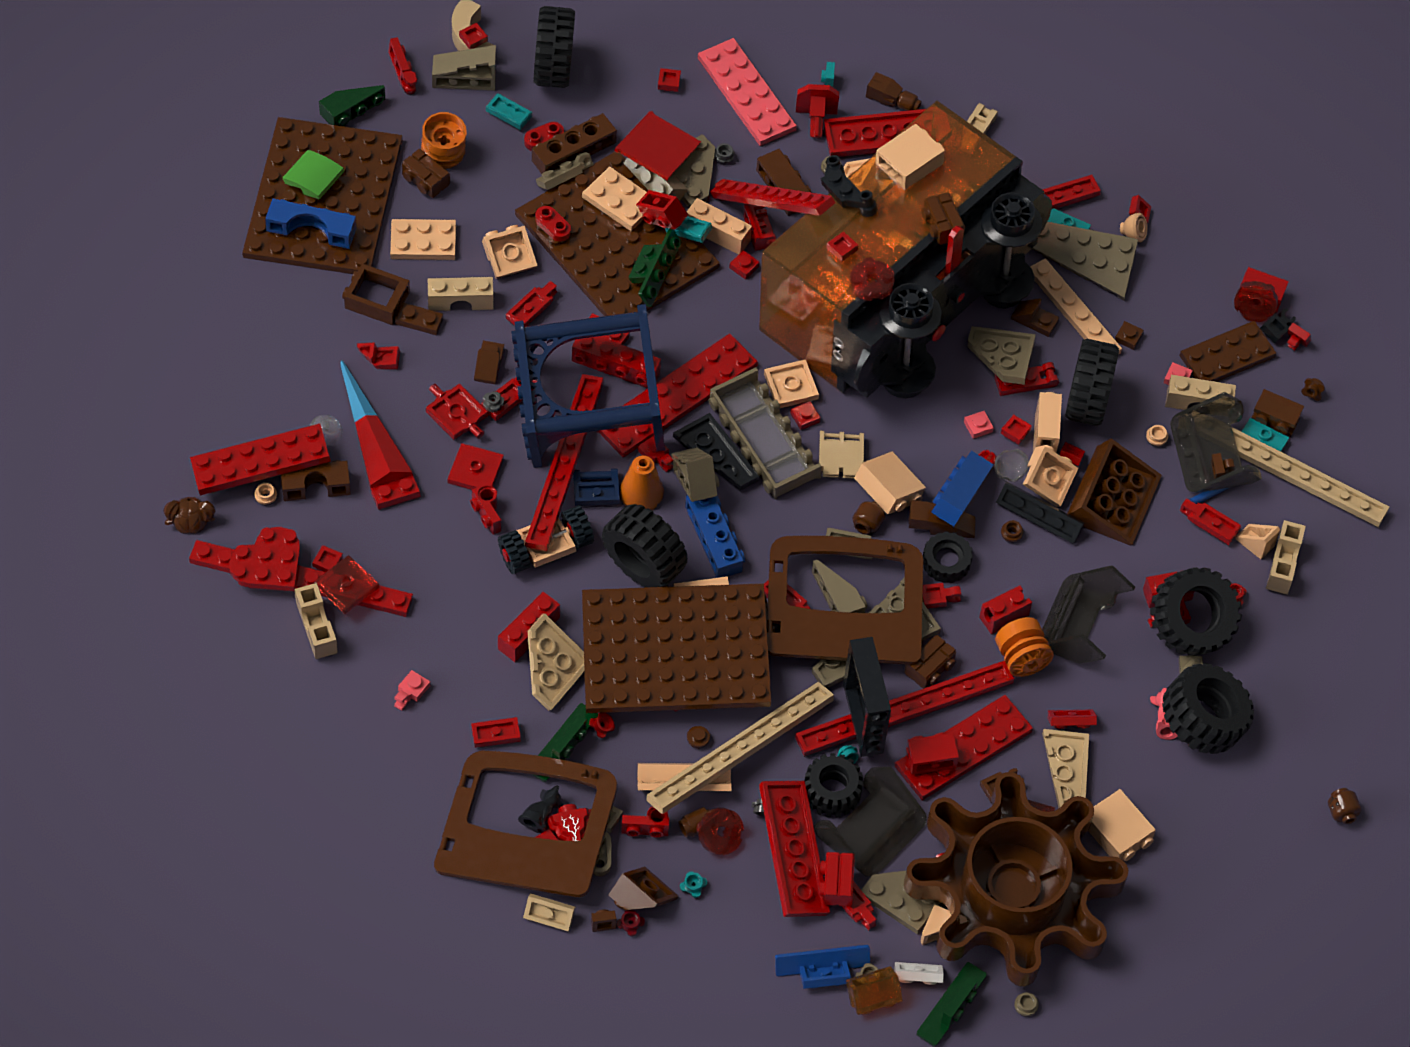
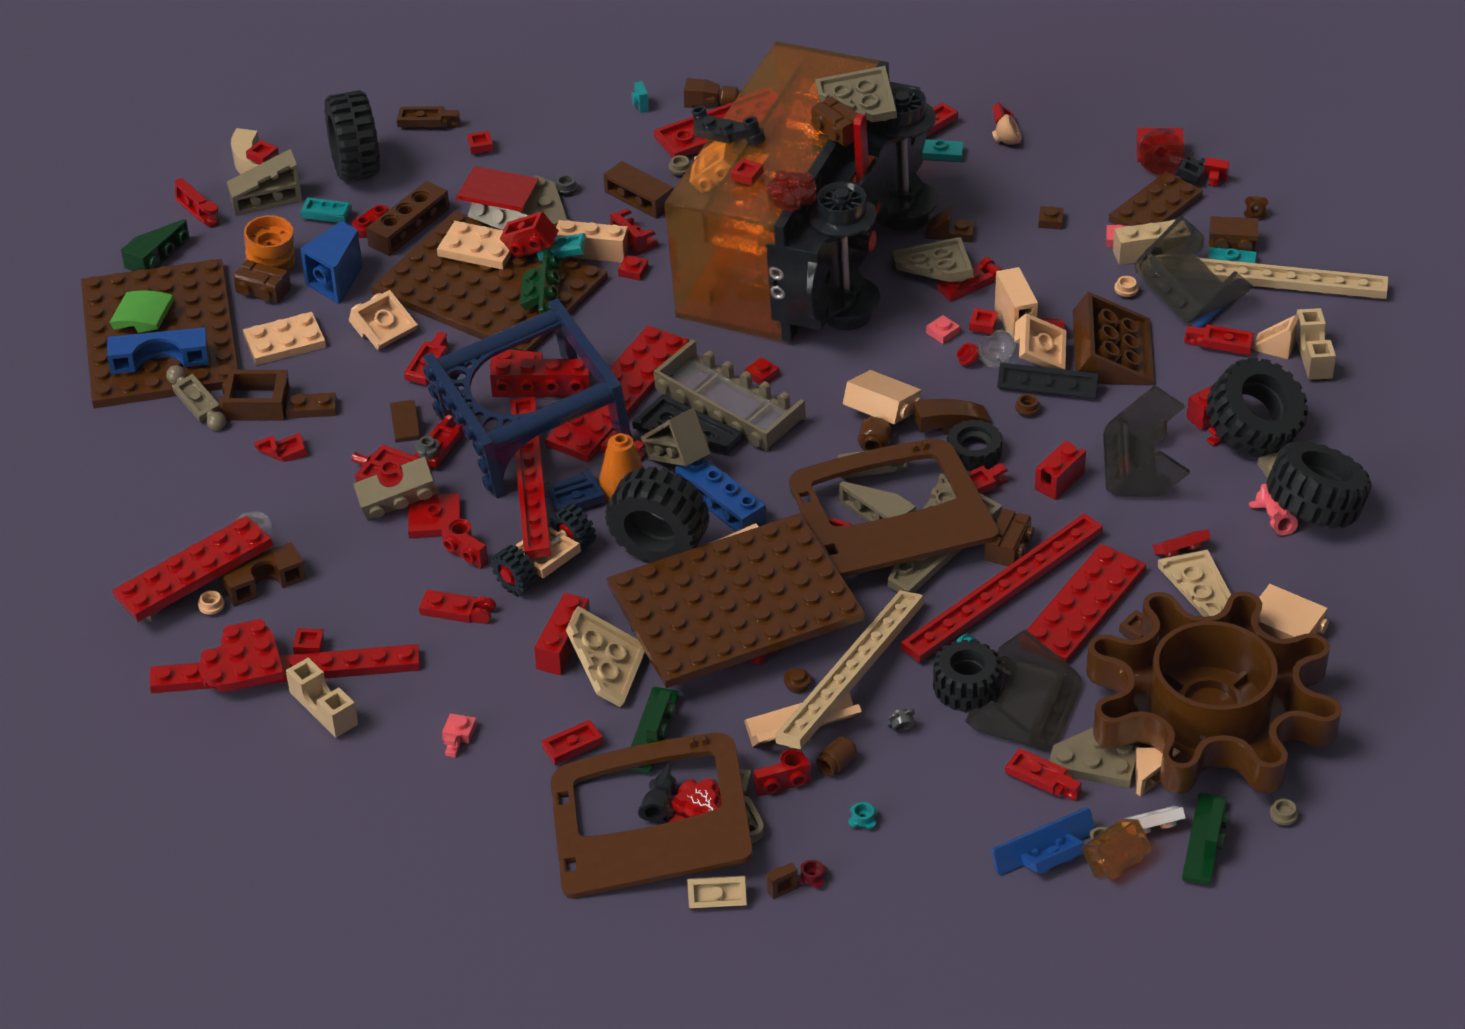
camera: 15 degrees left, 15 degrees down
reddish brown hair [164,497,216,534] -> none
clear red plate [314,555,379,614] -> none
red plate [340,360,421,510] -> none
tan arch [428,277,494,311] -> none
dark tan hinge [535,152,594,190] -> none
red plate [535,206,571,242] -> none
red plate [589,713,615,738] -> none
reddish brown slope [608,867,679,910] -> none
clear red plate [696,807,744,855] -> none
coral plate [698,38,797,146] -> none
red plate [710,179,836,216] -> none
red plate [759,781,830,917] -> none
light nougat plate [764,359,819,408] -> none
red piece [796,84,839,138] -> none
tan plate [819,431,864,478] -> none
red brick [819,852,855,906] -> none
black window [843,637,891,757] -> none
light nougat brick [875,124,945,190] -> none
red brick [906,732,959,774] -> none
blue brick [931,450,994,526] -> none
orange wheel [995,617,1054,677] -> none
light nougat plate [1030,258,1122,355] -> none
dark tan wing [1032,222,1138,300] -> none
black tyre [1065,338,1119,426] -> none
reddish brown tile [1211,453,1235,484] -> none
none -> dark tan plate [166,365,227,431]
none -> blue slope [300,221,363,304]
none -> dark tan arch [353,456,439,520]
none -> reddish brown hinge [397,106,461,128]
none -> red hinge [419,589,496,624]
none -> dark tan plate [815,66,897,122]

